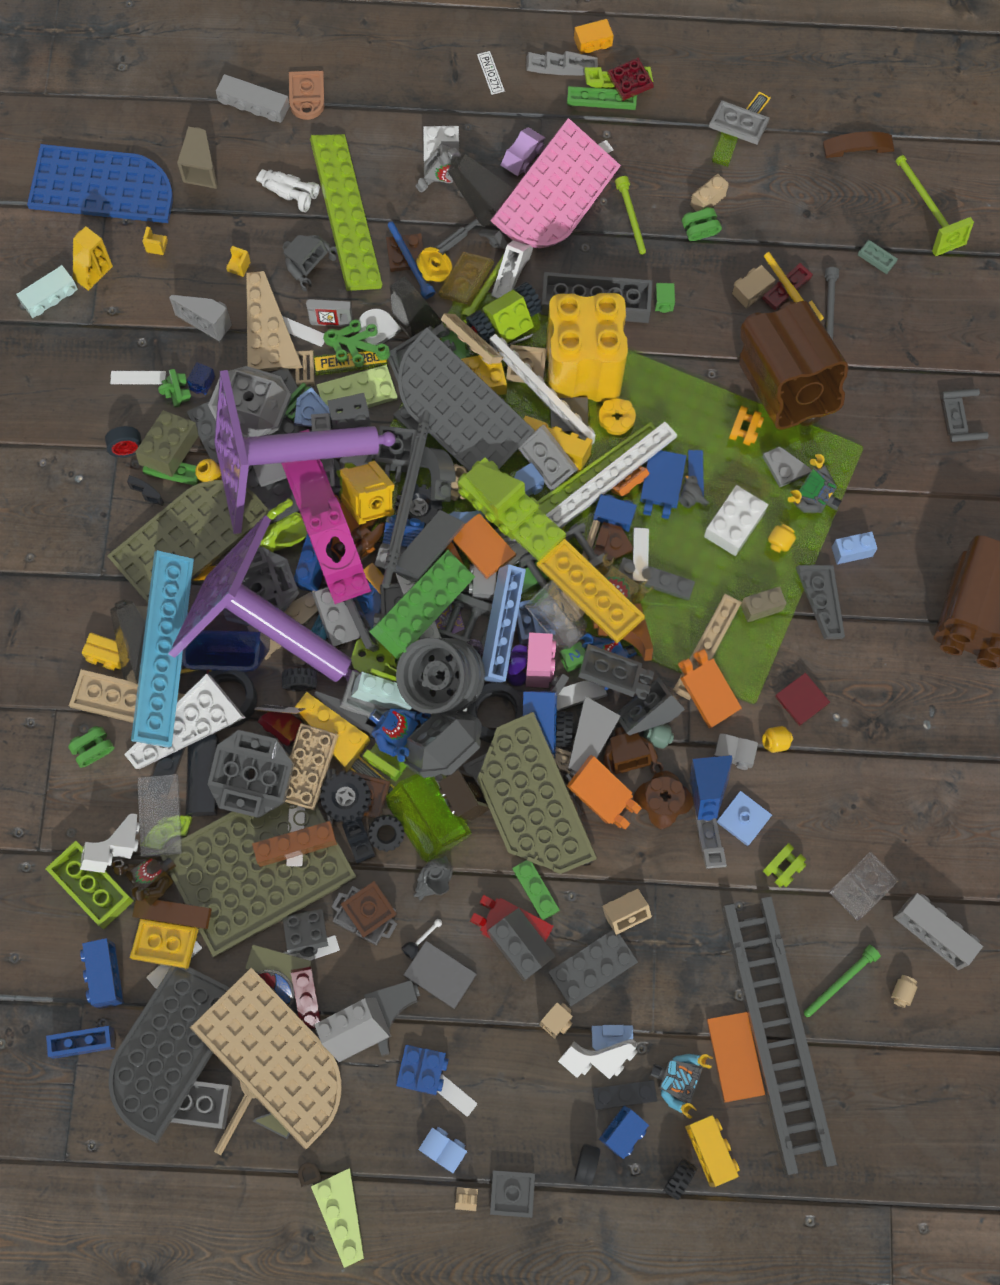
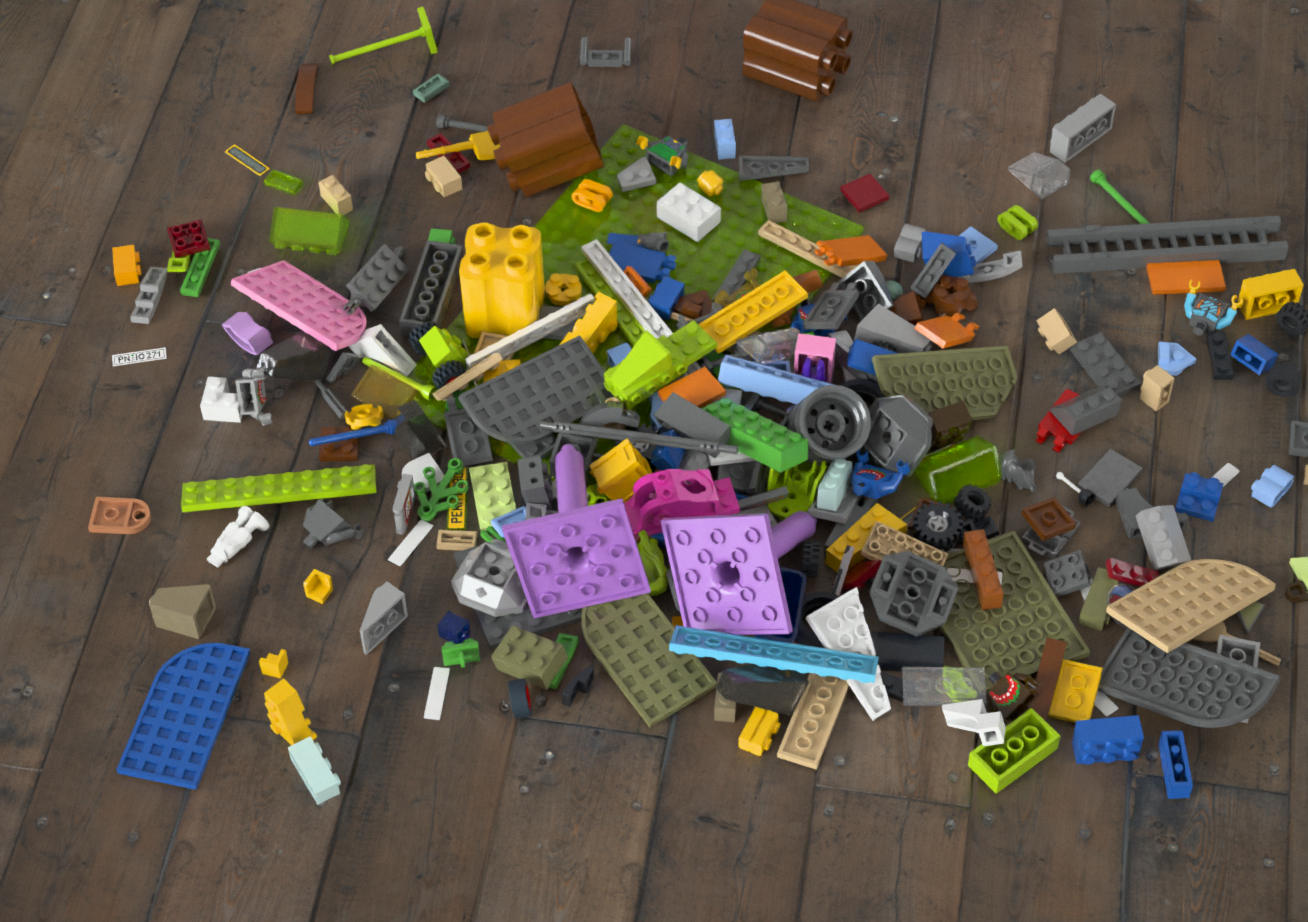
camera: 80 degrees left, 20 degrees down
bright green brick [68,726,115,768] -> none
yellow head [195,459,222,482] -> none
light grey brick [216,74,290,123] -> none
tan wing [247,271,303,372] -> none
lime panel [363,743,407,781] -> none
bright green plate [512,860,560,920] -> none
light grey tile [519,425,578,491] -> none
white arch [558,1039,638,1079] -> none
lime piece [615,176,646,255] -> none
white sticker [633,528,649,581] -> none
bright green brick [681,207,722,241] -> none
light grey tile [709,100,770,145] -> none
yellow head [762,726,793,753] -> none
tan brick [891,975,917,1008] -> none
none -> clear neon green windscreen [269,207,350,255]
none -> dark grey plate [343,244,410,315]
none -> dark grey plate [910,242,957,298]

